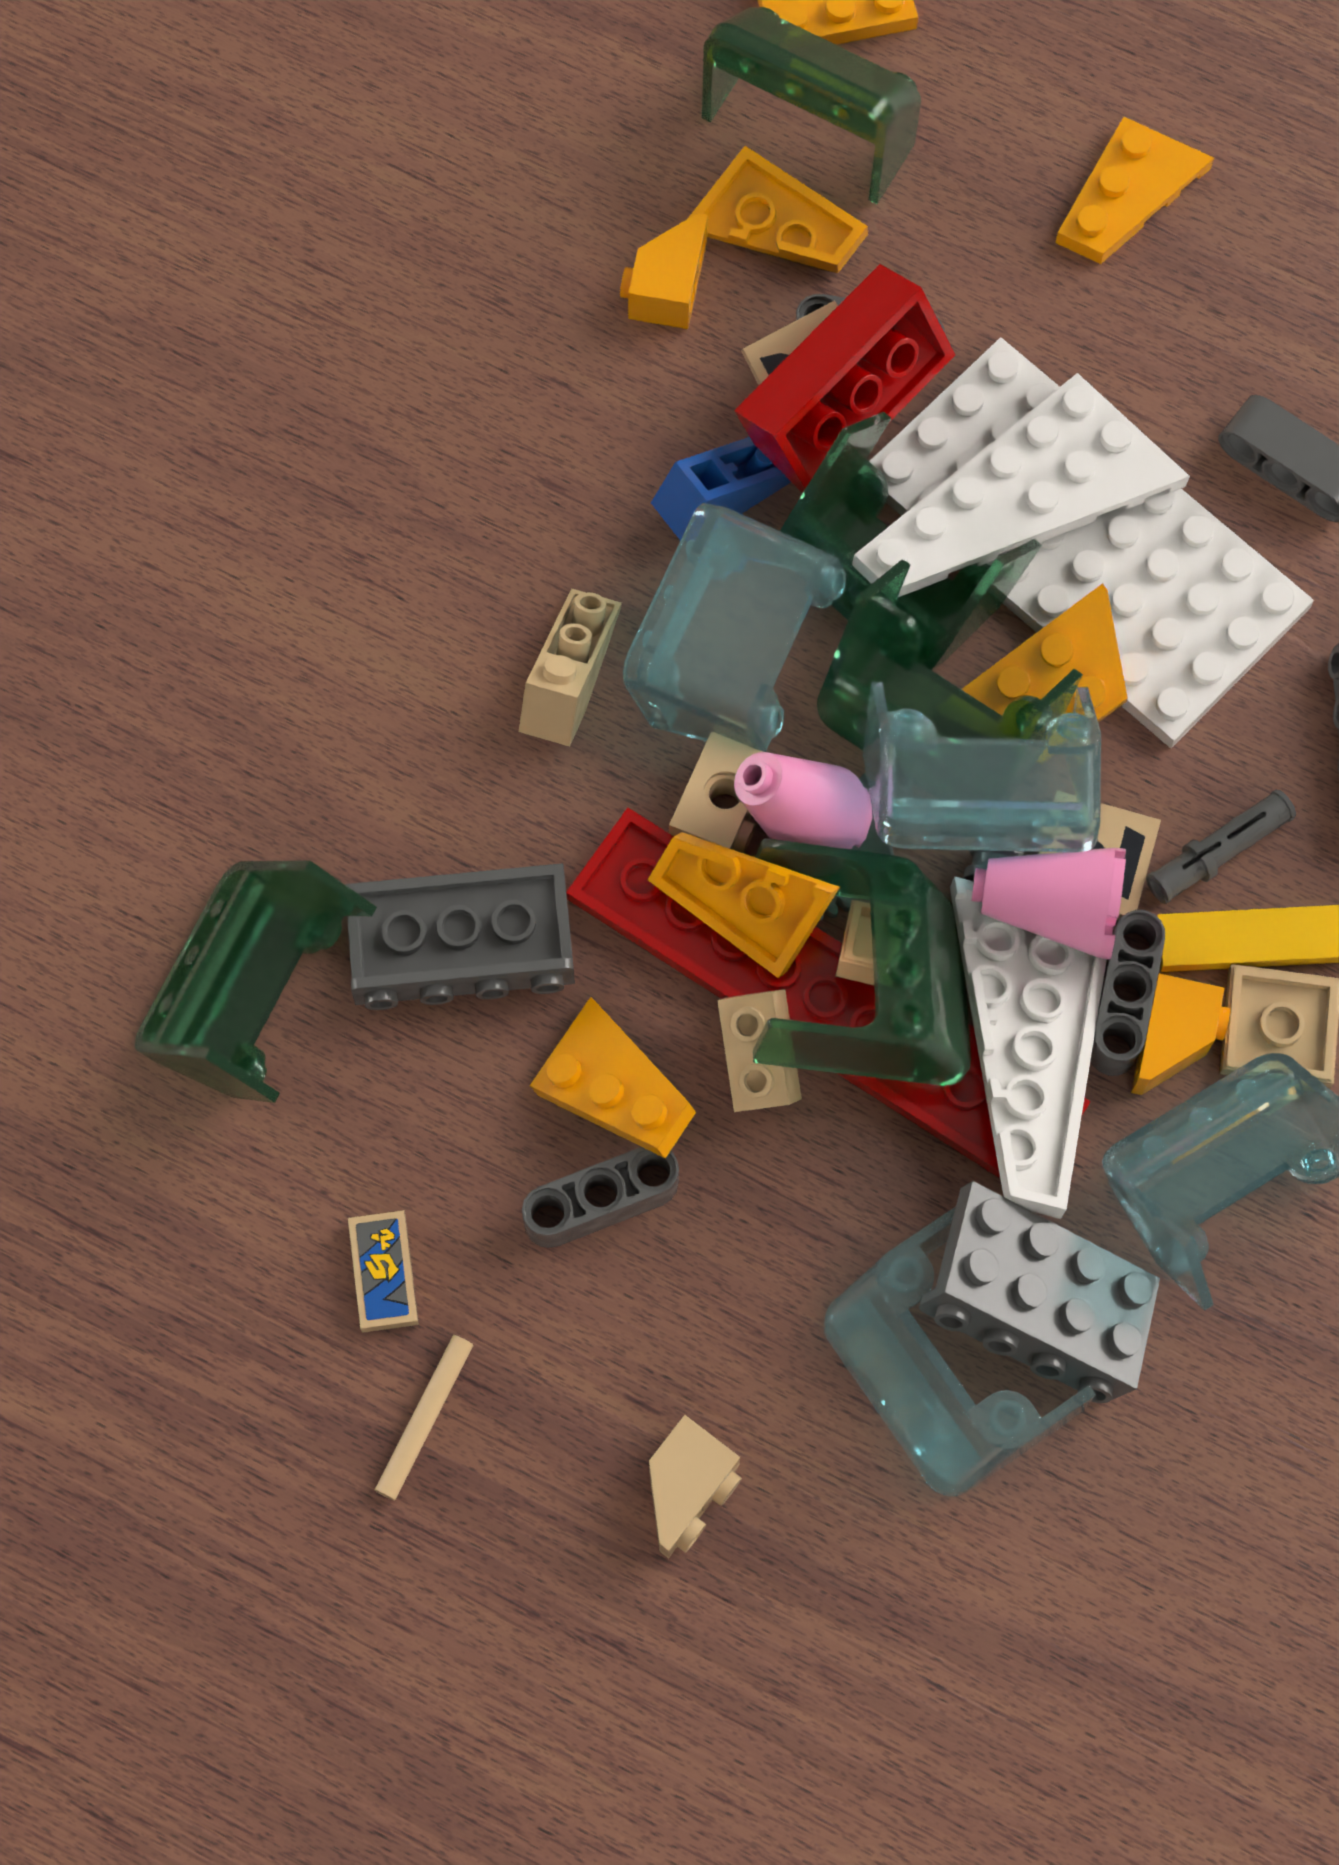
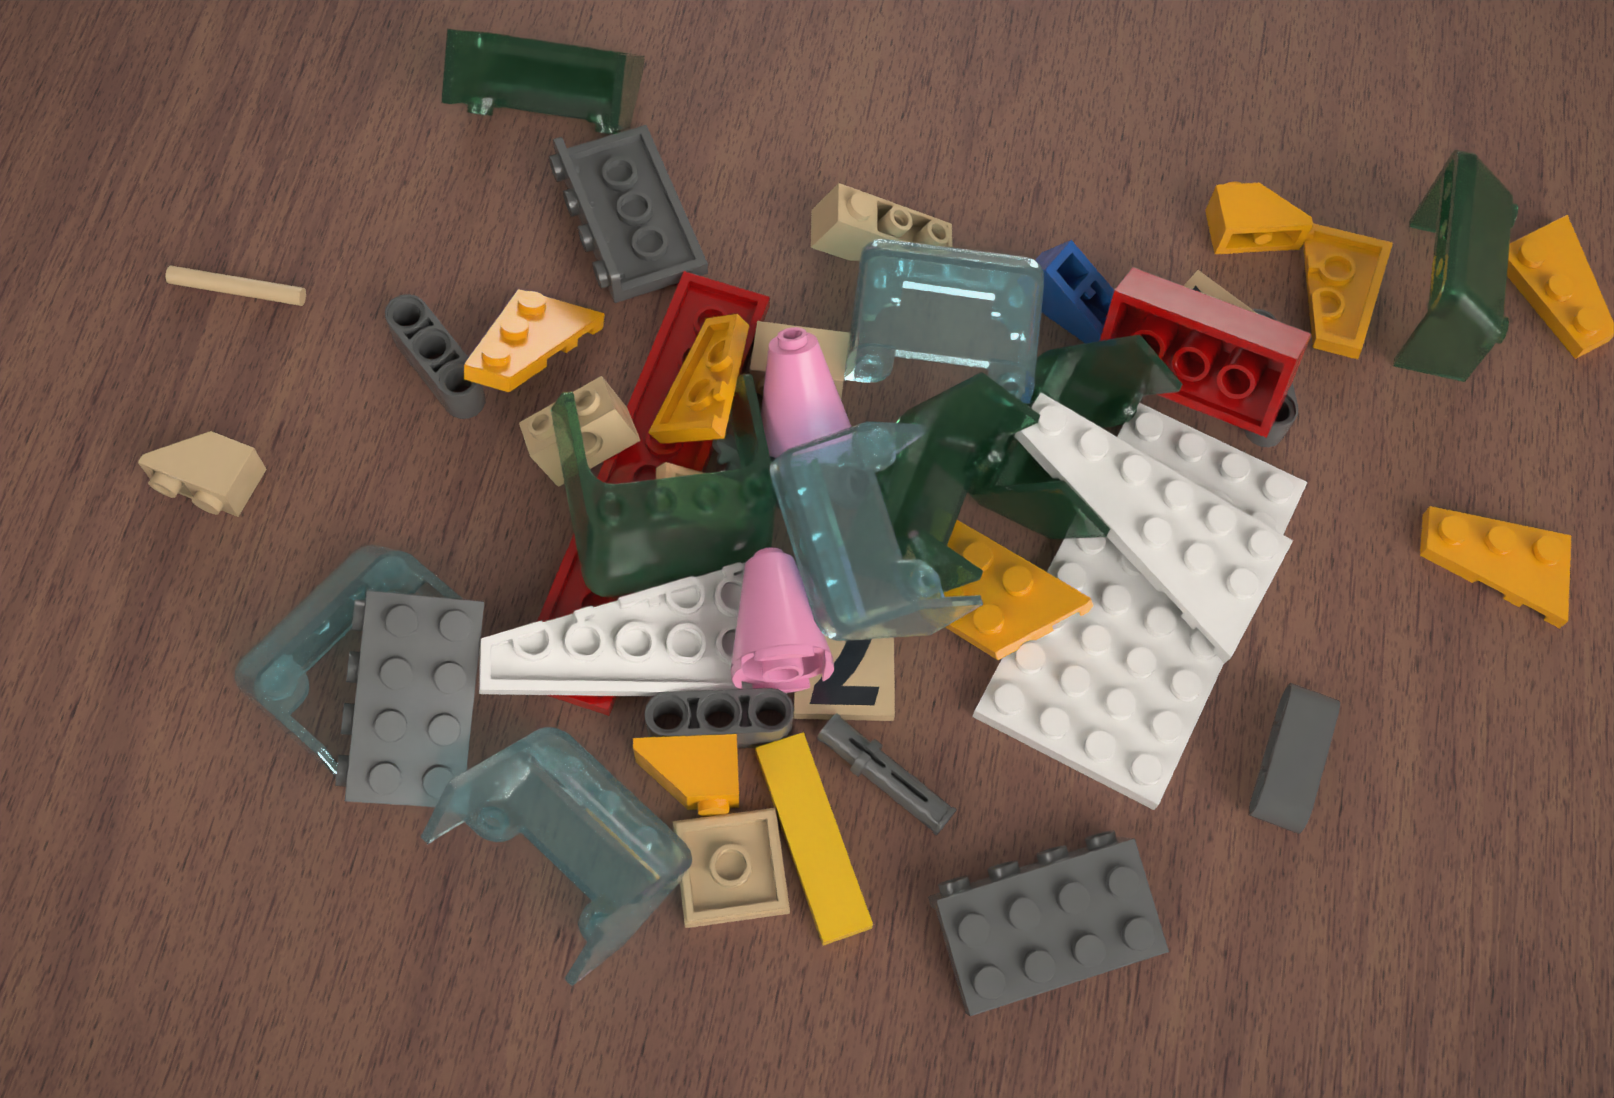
camera: 70 degrees right, 5 degrees down
tile [348,1210,419,1333] -> none

